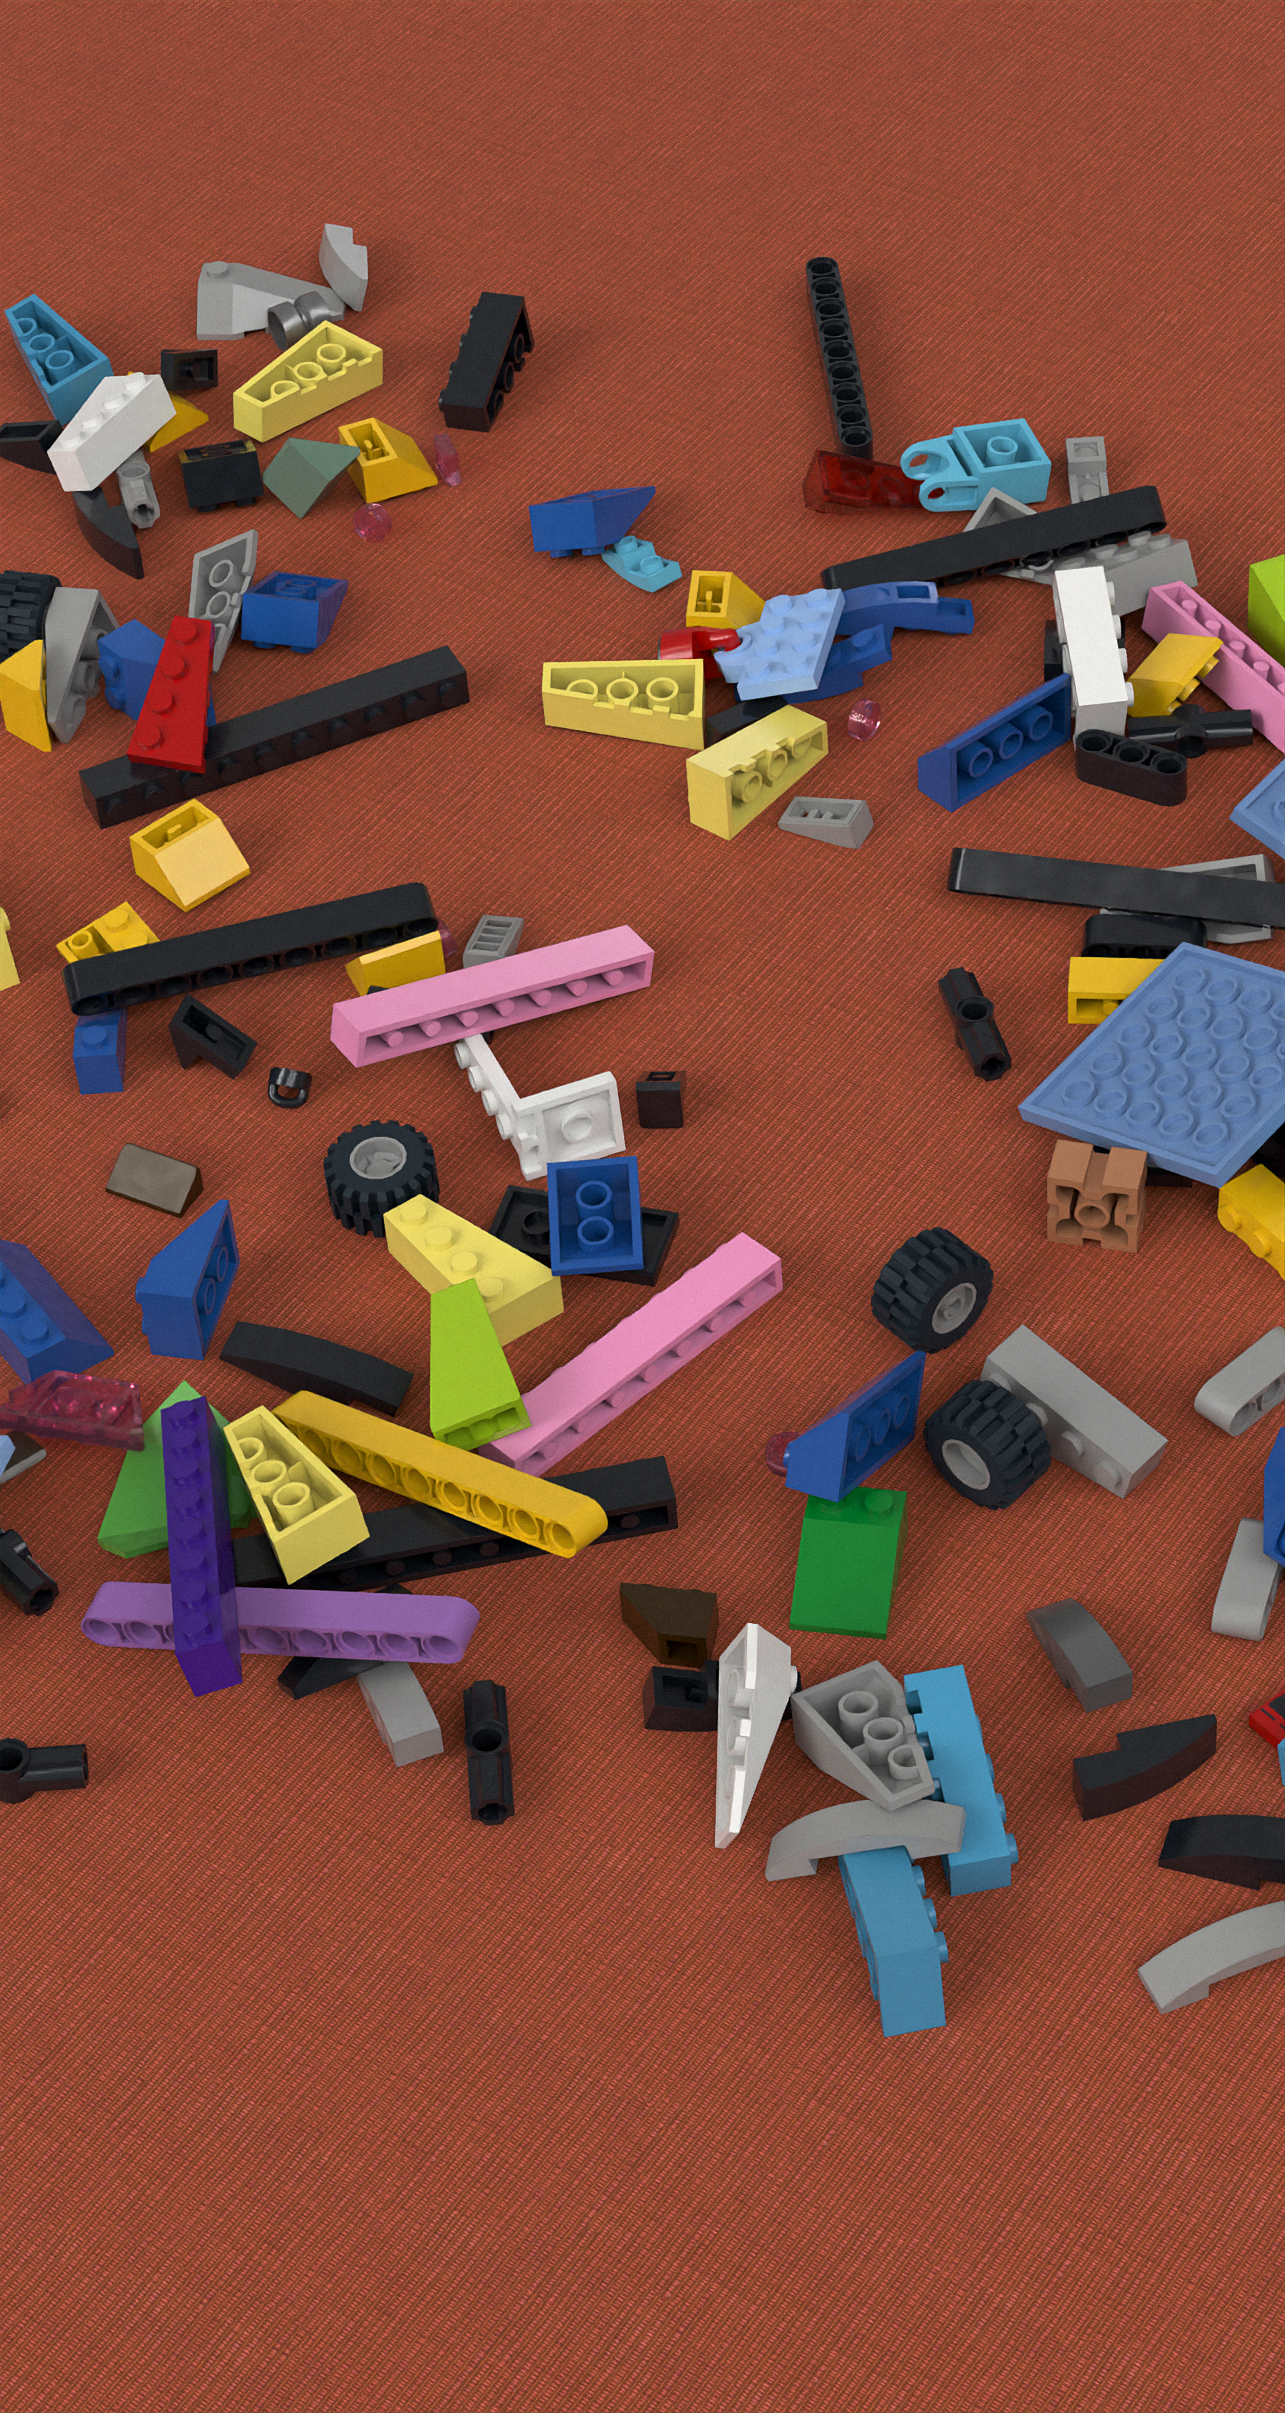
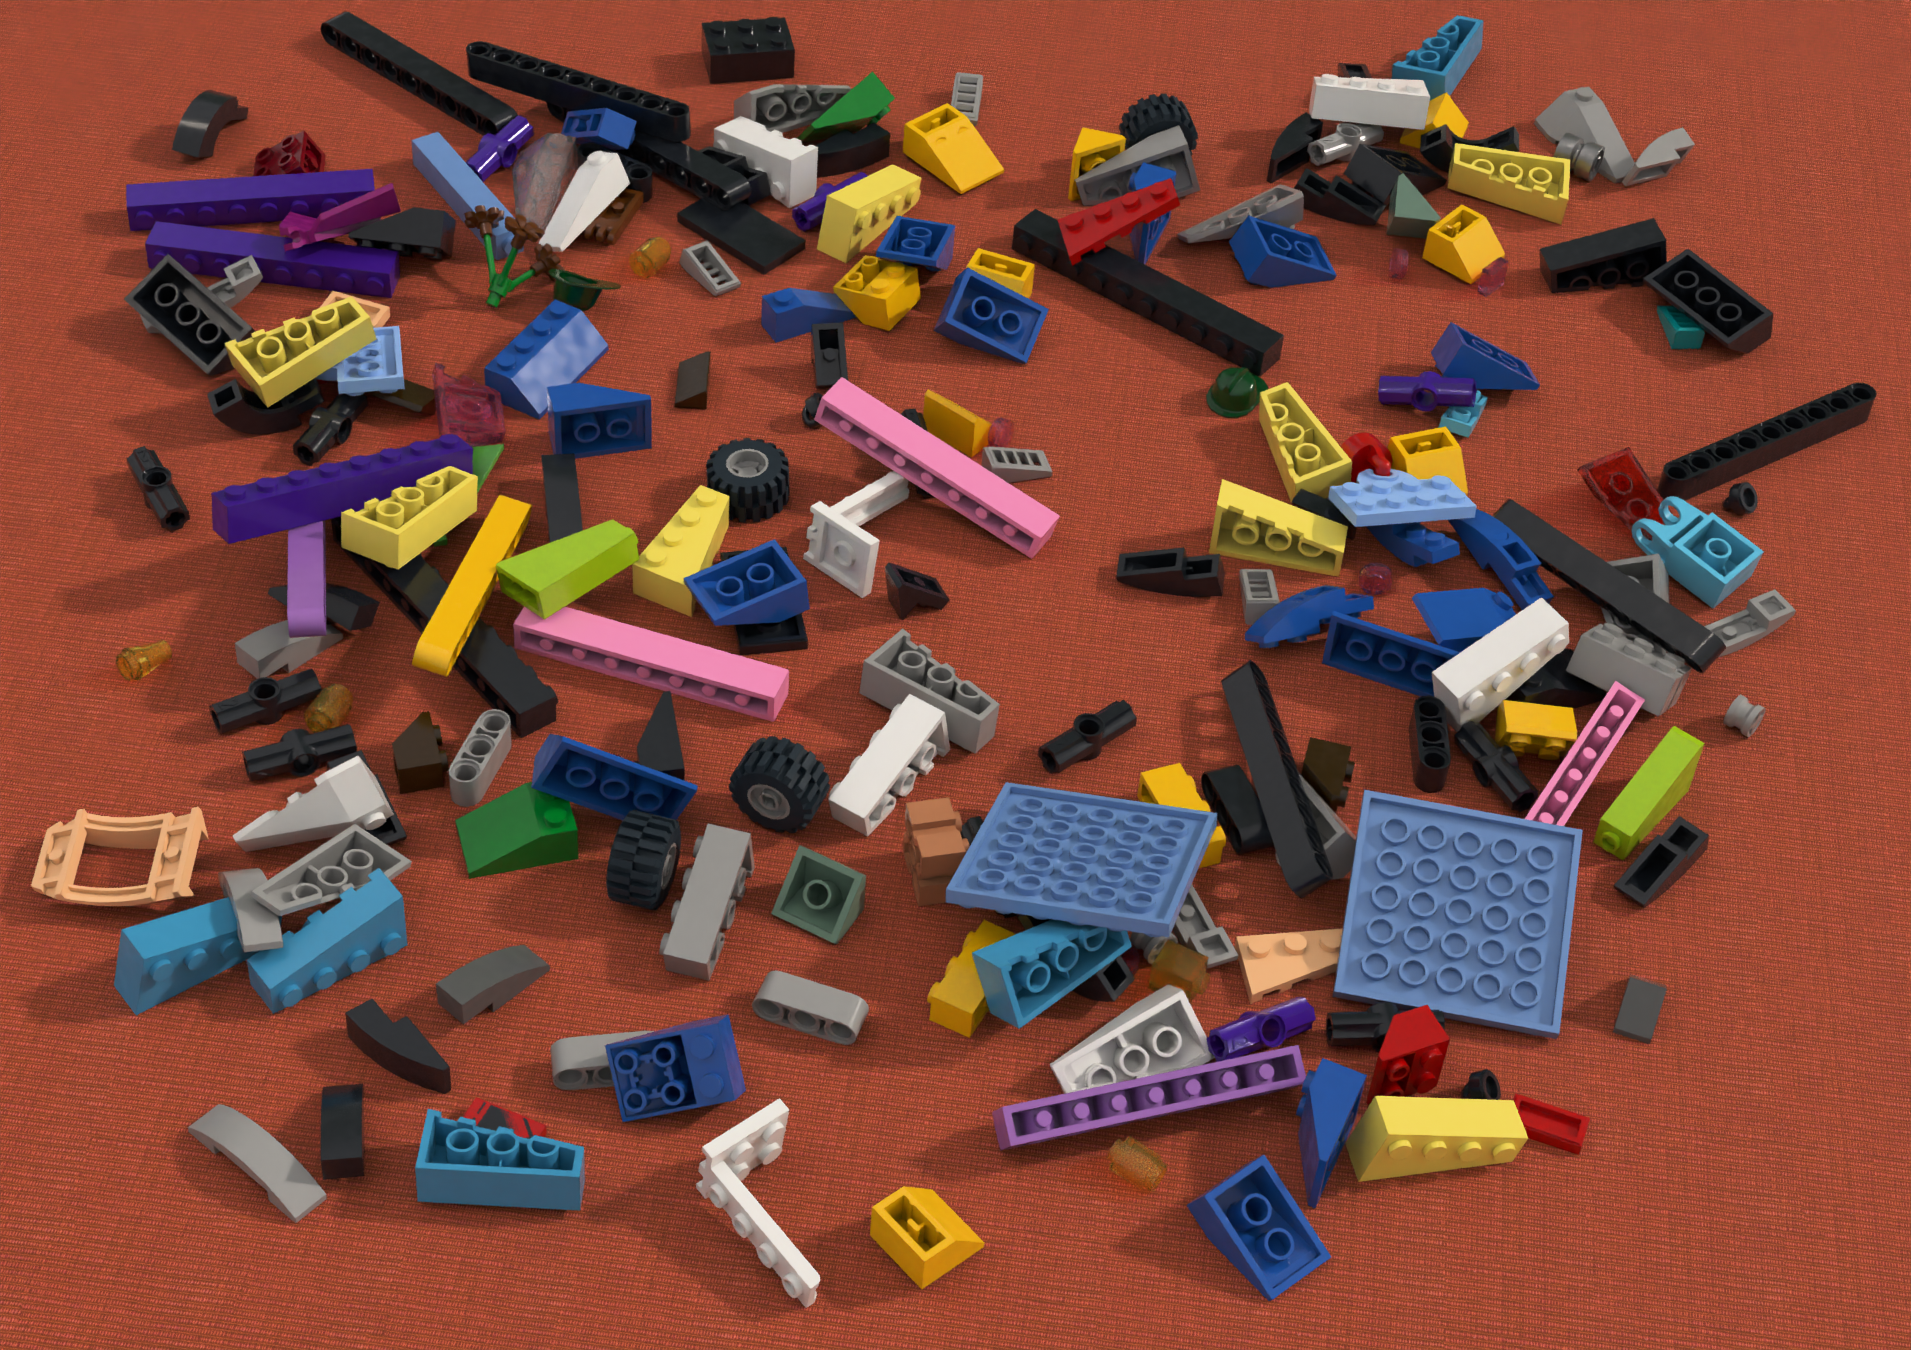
camera: 55 degrees right, 0 degrees up
black beam [61,882,439,1016] -> none
black slope [161,349,218,391] -> none
none -> light nougat wedge [31,807,209,906]
none -> clear yellow cone [116,640,172,681]
none -> black piece [242,724,357,782]
none -> clear yellow brick [304,684,354,733]
none -> light grey beam [449,709,512,807]
none -> black slope [634,691,685,781]
none -> sand green slope [771,845,866,944]
none -> white wedge [828,694,950,837]
none -> light grey wedge [859,629,1000,754]
none -> blue slope [876,216,956,271]
none -> blue slope [934,267,1049,364]
none -> black slope [1116,547,1225,597]
none -> dark green piece [1206,367,1268,418]
none -> blue slope [1244,585,1374,648]
none -> black slope [1294,168,1386,225]
none -> dark brown slope [1301,737,1355,814]
none -> dark purple piece [1378,371,1477,412]
none -> blue slope [1412,588,1516,652]
none -> black arch [1420,124,1519,173]
none -> black slope [1643,249,1773,353]
none -> teal slope [1656,306,1705,349]
none -> black tile [1722,482,1758,515]
none -> light grey wheel [1723,694,1766,738]

